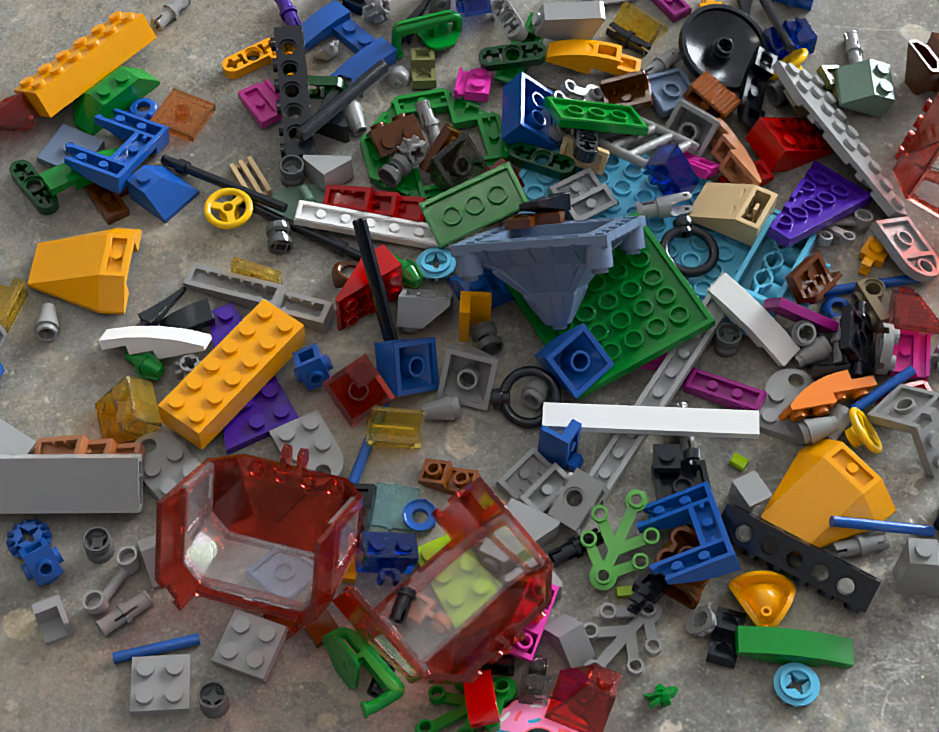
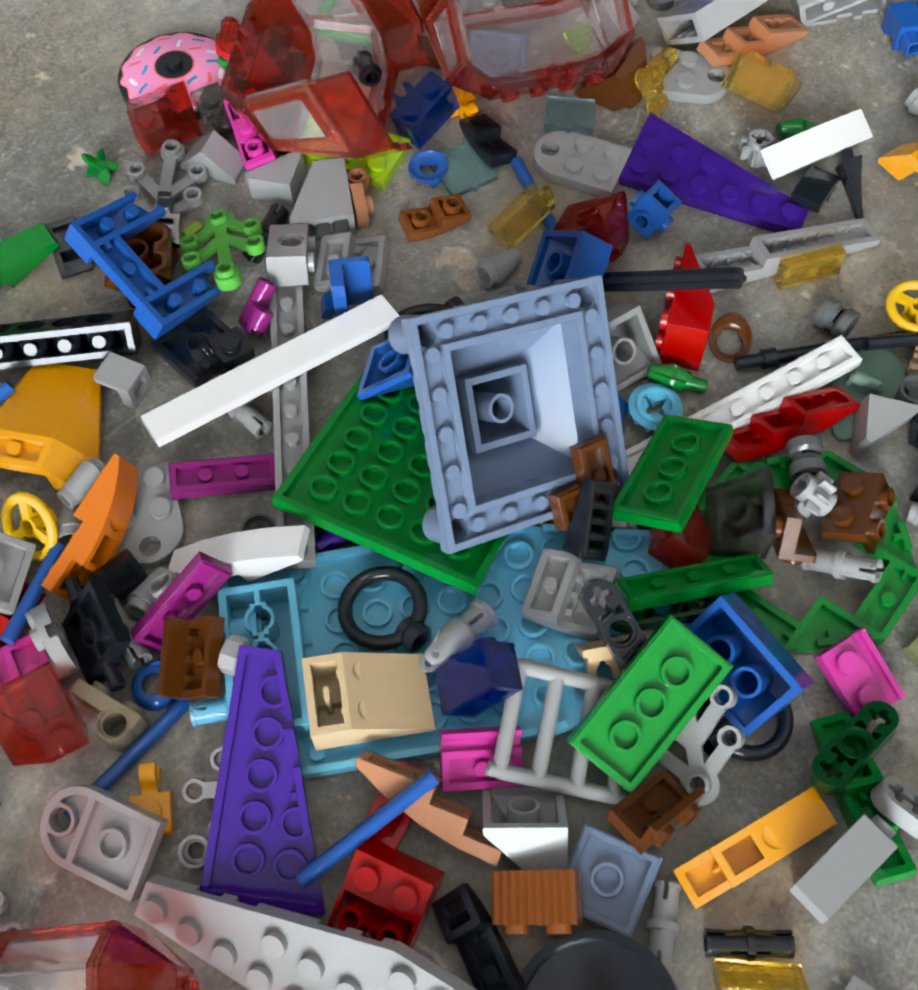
camera: 145 degrees right, 5 degrees up
light orange brick [158,299,306,450] -> none
light orange hat [728,571,796,627] -> none
none -> light grey tile [217,634,251,676]
none -> magenta piece [238,277,277,339]
none -> blue bar [296,769,440,888]
none -> green tile [615,553,774,612]
none -> clear yellow bar [635,47,679,116]

